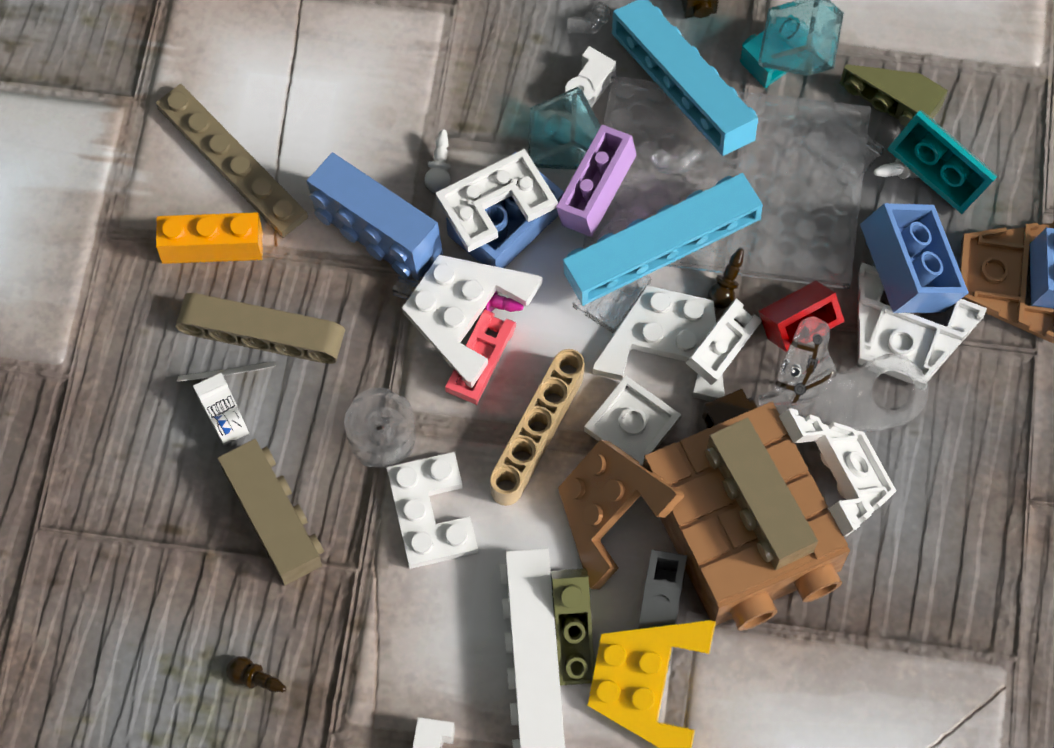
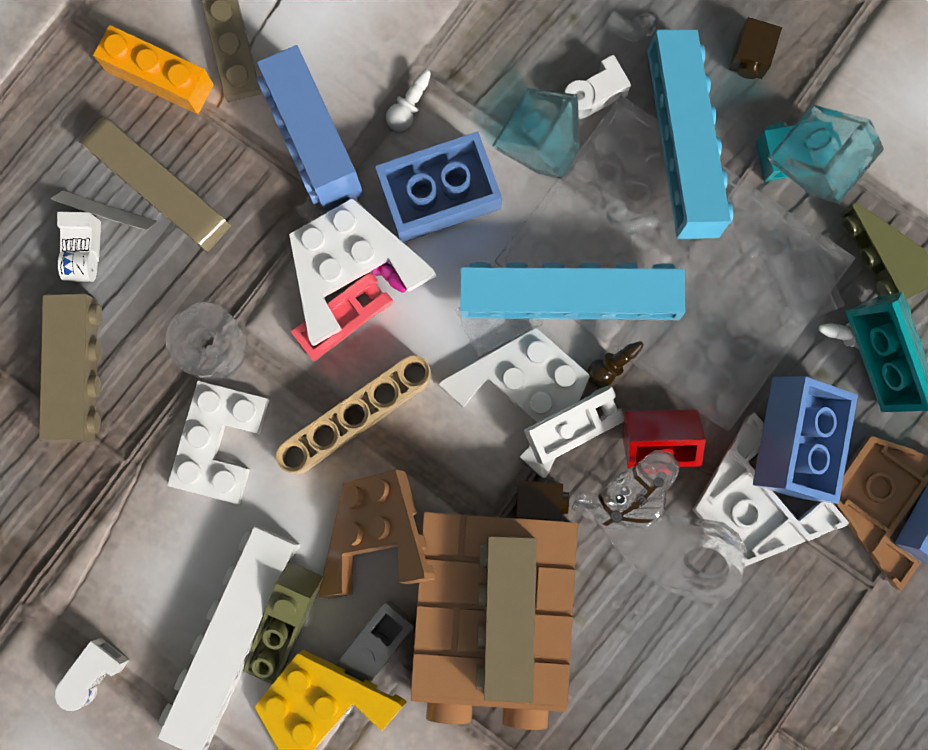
camera: 30 degrees right, 15 degrees up
white plate [435,149,558,252] -> none
lavender brick [556,125,636,237] -> none
white plate [584,376,681,467] -> none
white wing [779,408,896,537] -> none

